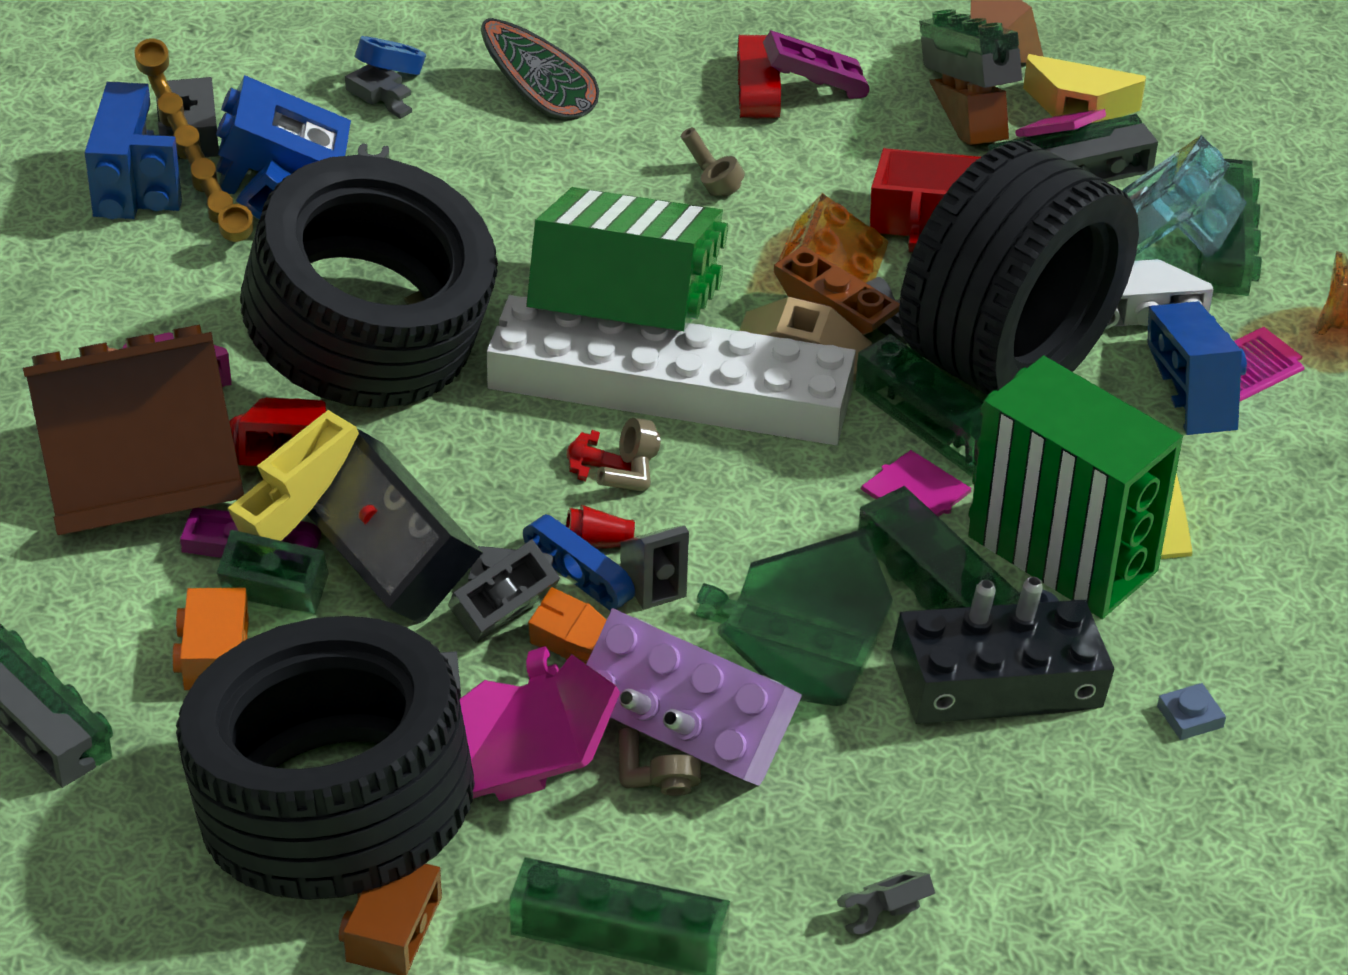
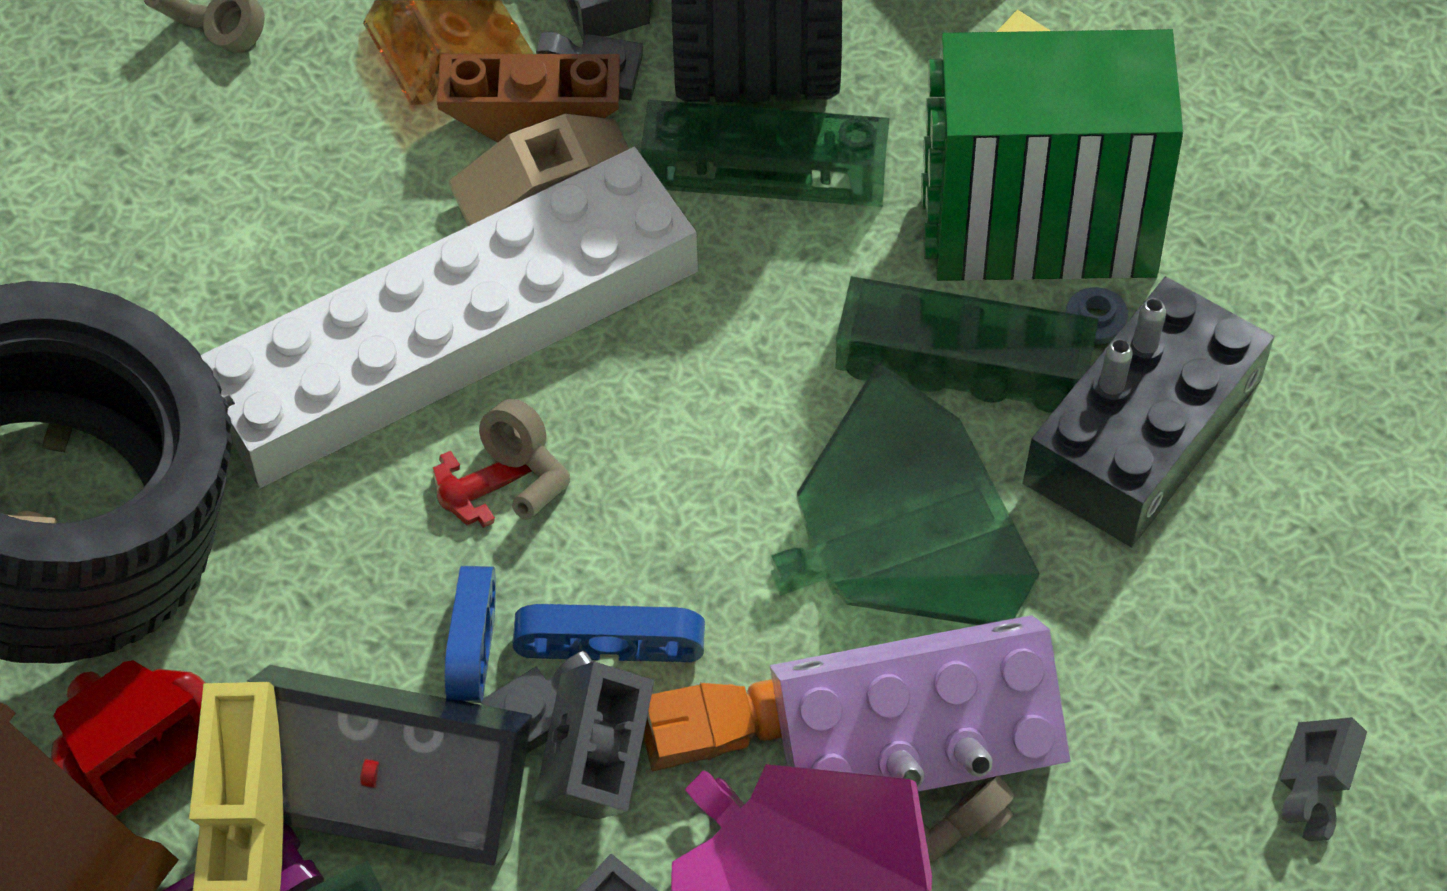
camera: 40 degrees left, 15 degrees up
green brick [526,187,728,331] -> none
red cone [565,505,635,549] -> none
dark grey slope [620,525,689,610] -> none
dark pink piece [861,450,972,529] -> none
sand blue plate [1157,683,1226,740] -> none
none -> blue beam [445,566,496,703]

